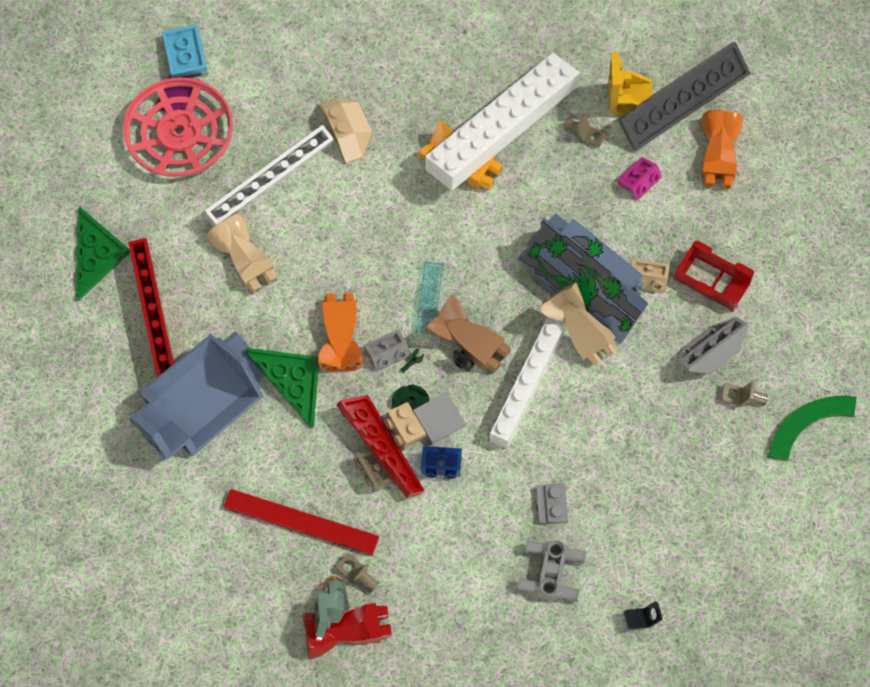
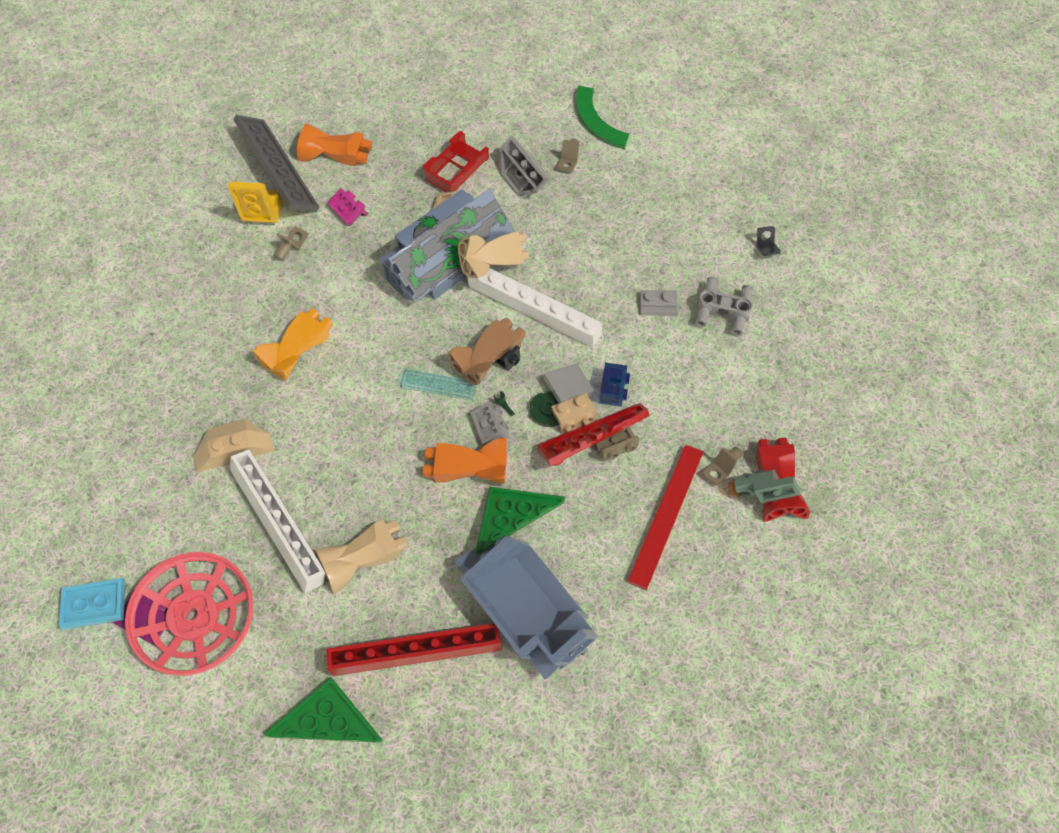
camera: 85 degrees left, 5 degrees down
white brick [425,53,580,191] -> none

